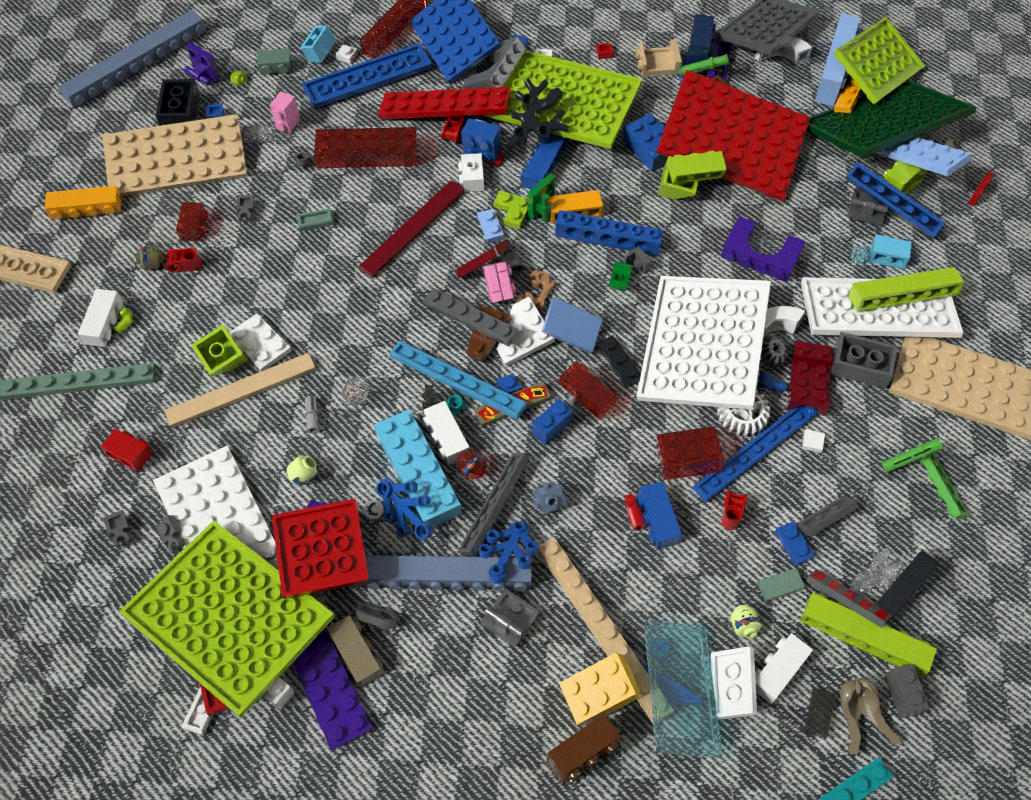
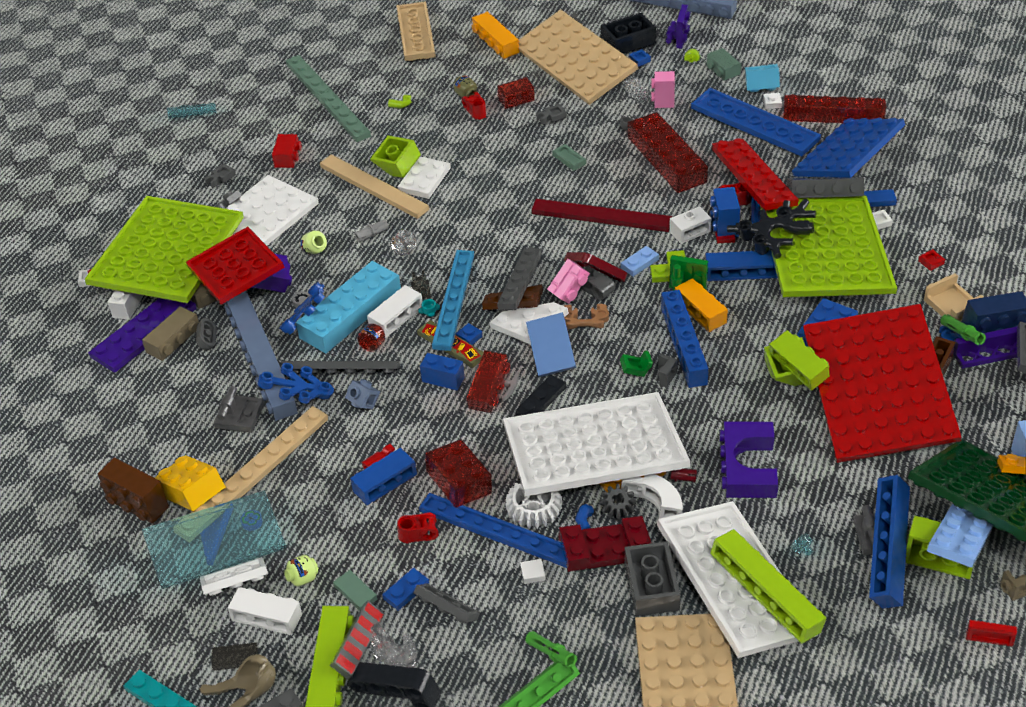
camera: 70 degrees right, 15 degrees down
white brick [78,289,123,347] -> none
medium azure brick [869,235,912,269] -> none

